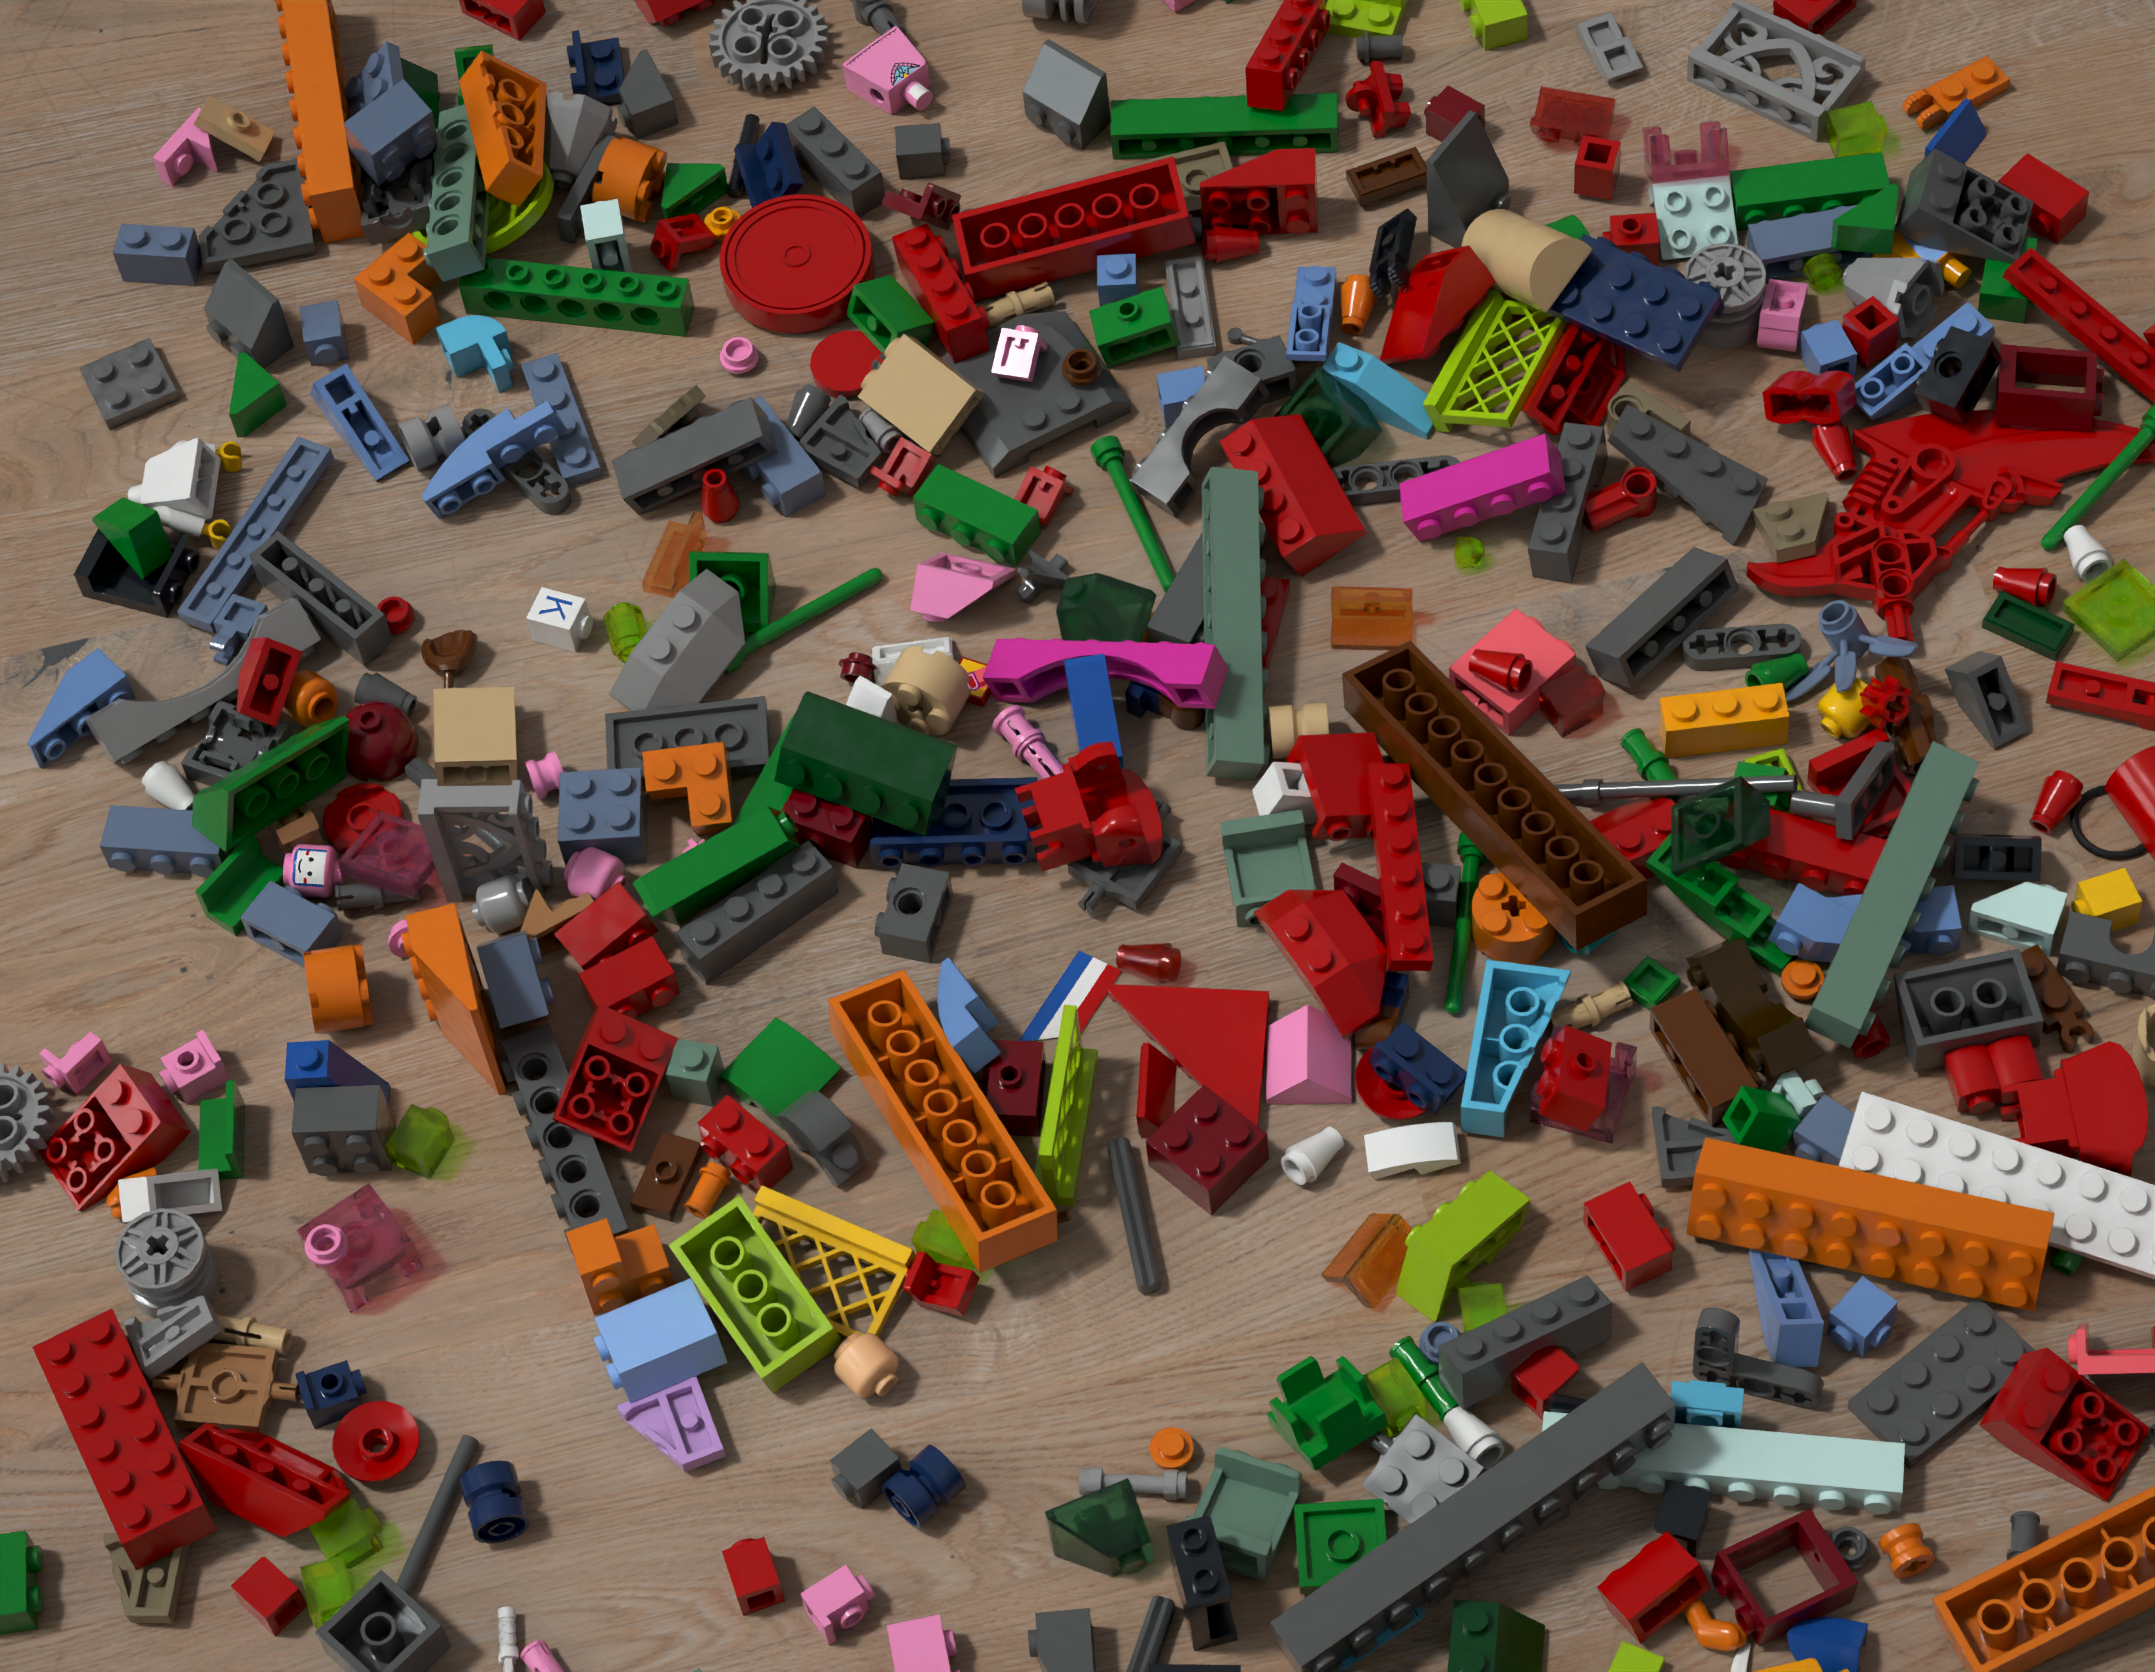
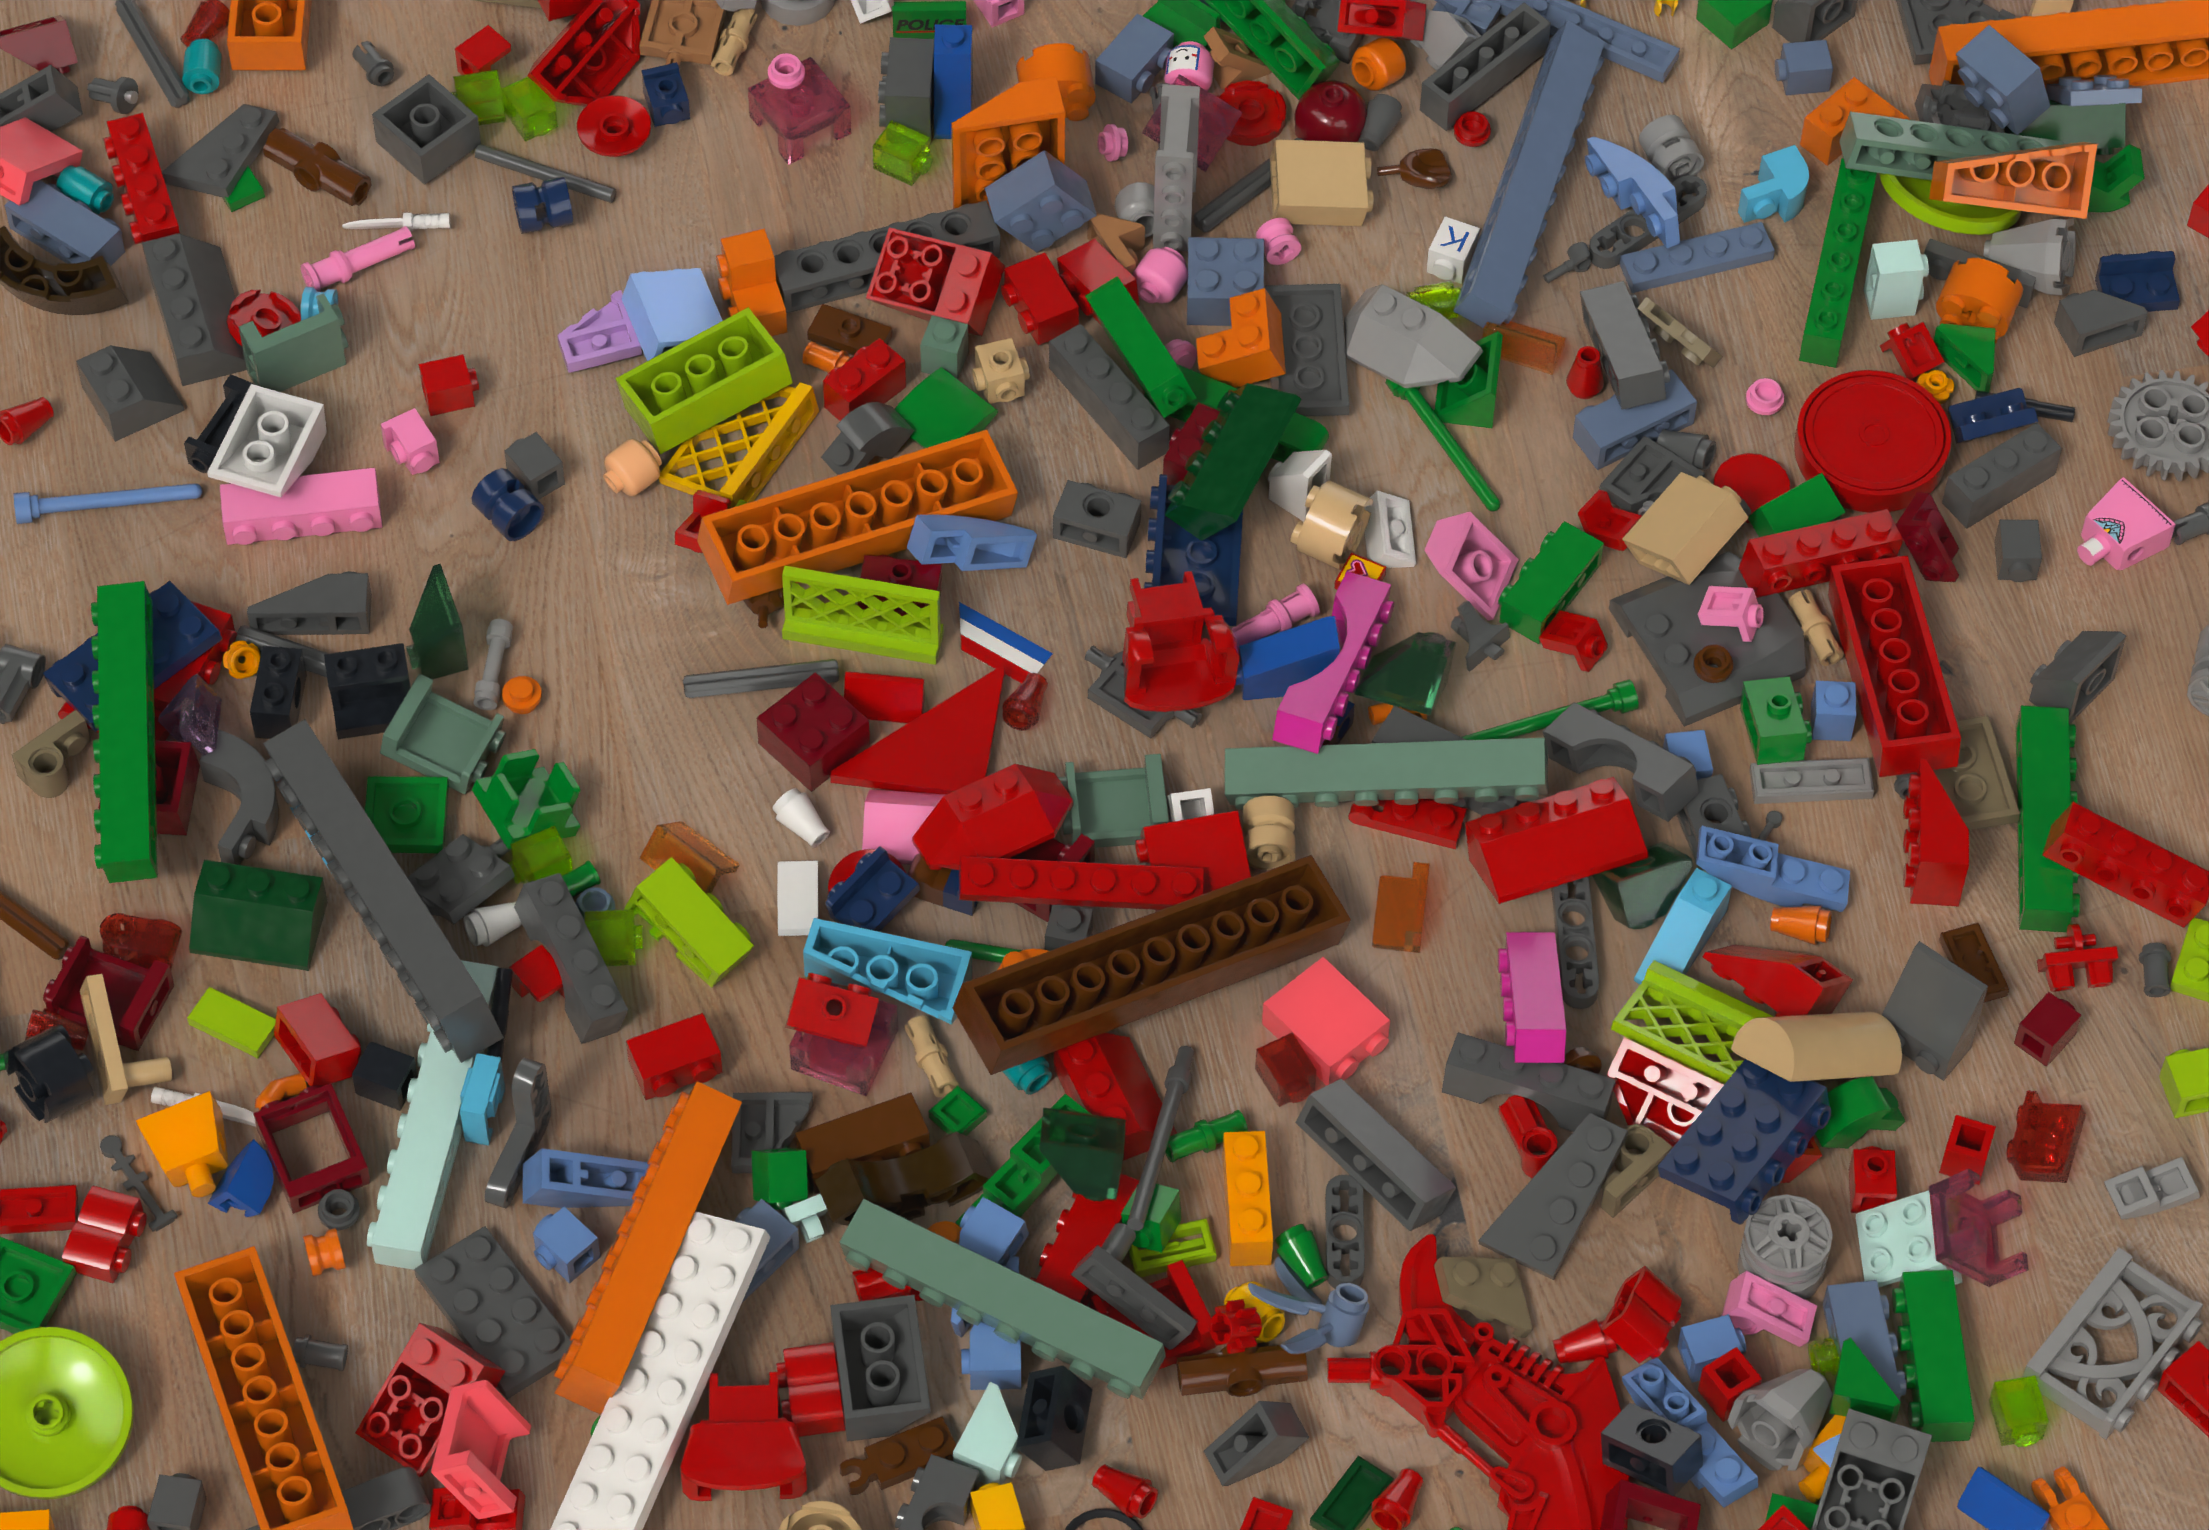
camera: 85 degrees right, 0 degrees up
medium blue slope [310,364,410,482] -> none
dark red plate [839,652,877,683] -> none
red cone [1201,225,1259,264] -> none
black hinge [1369,209,1417,299] -> none
clear neon green hinge [1454,536,1485,569] -> none
red cone [1469,649,1533,693] -> none
none -> tan brick [972,338,1030,404]
none -> sand blue brick [1454,20,1605,333]
none -> dark grey hand [1543,242,1591,283]

